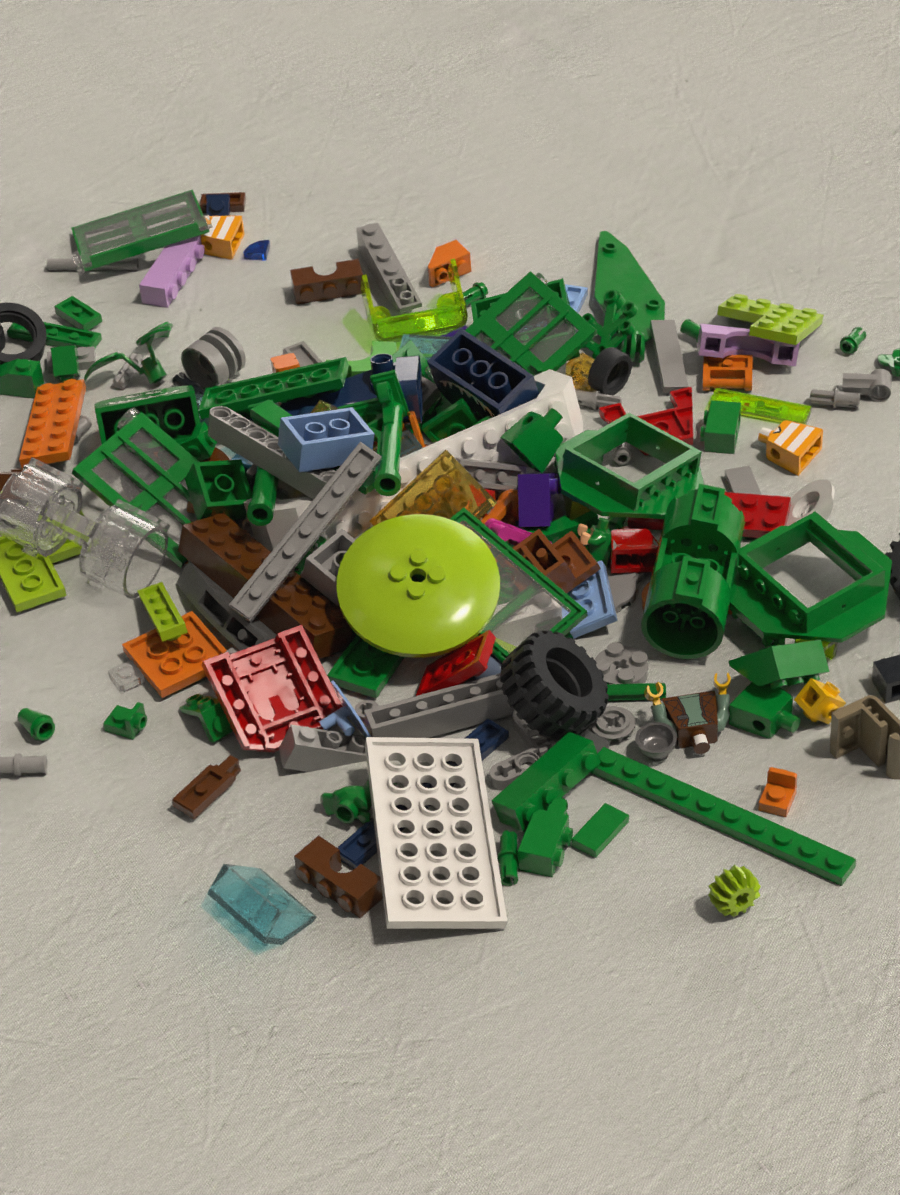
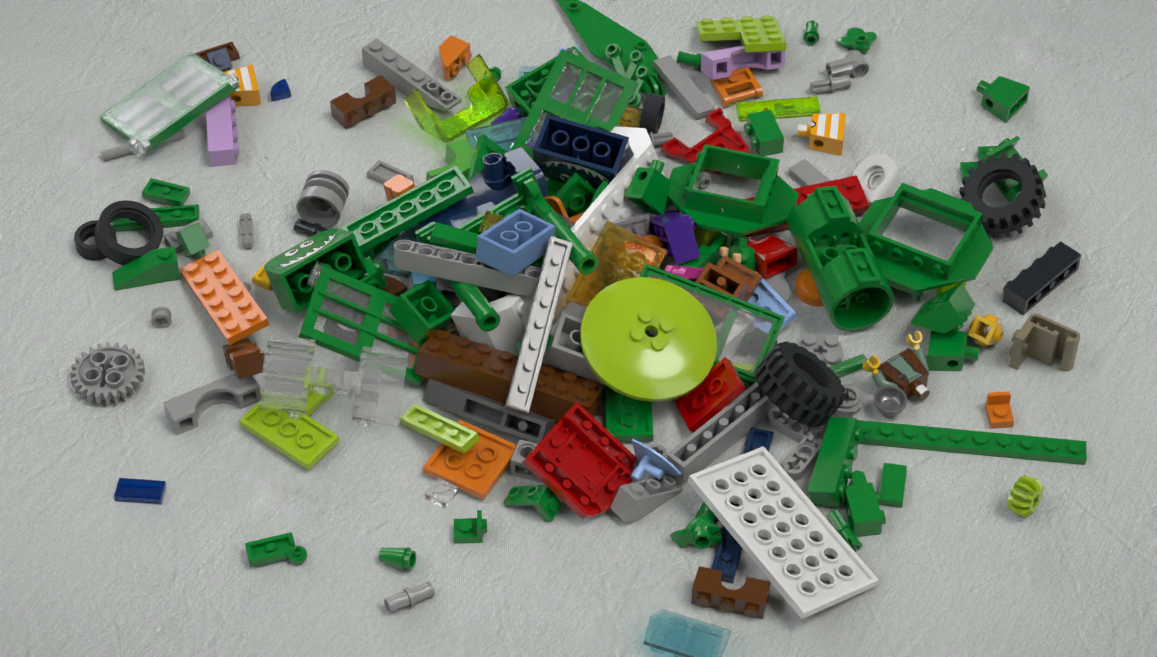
camera: 30 degrees left, 5 degrees up
green plant [84,321,173,385] -> none
reddish brown hinge [172,755,241,819] -> none

